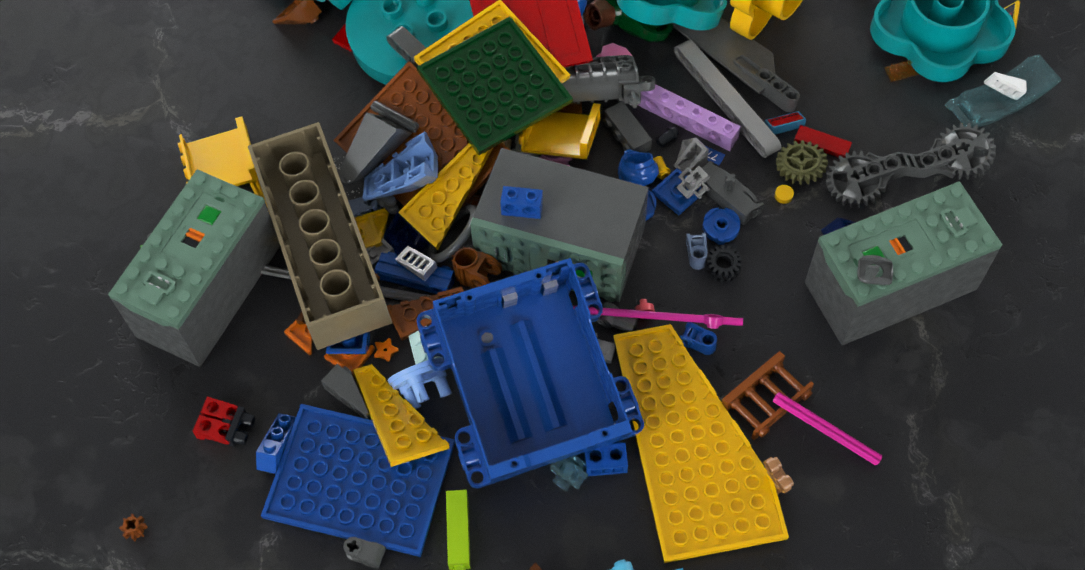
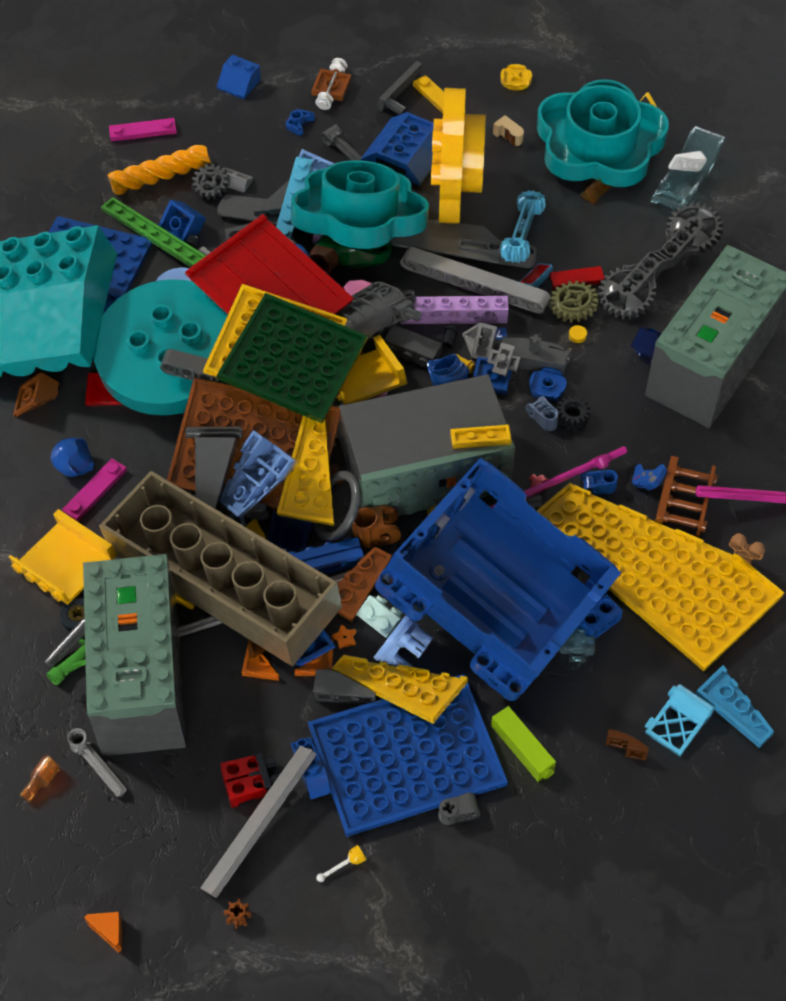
camera: 35 degrees left, 5 degrees down
white slope [395,246,437,281] -> none
blue brick [500,186,543,219] -> none
dark grey piece [857,255,893,285] -> none
none -> clear orange arm [19,755,60,802]
none -> blue helmet [50,437,95,477]
none -> dark pink plate [62,458,127,522]
none -> light grey axle [67,728,127,797]
none -> orange slope [84,912,122,953]
none -> light grey tile [201,746,317,898]
none -> hinge [316,845,366,882]
none -> yellow tile [450,425,512,449]
none -> medium azure arm [500,190,546,263]
none -> blue piece [632,464,668,490]

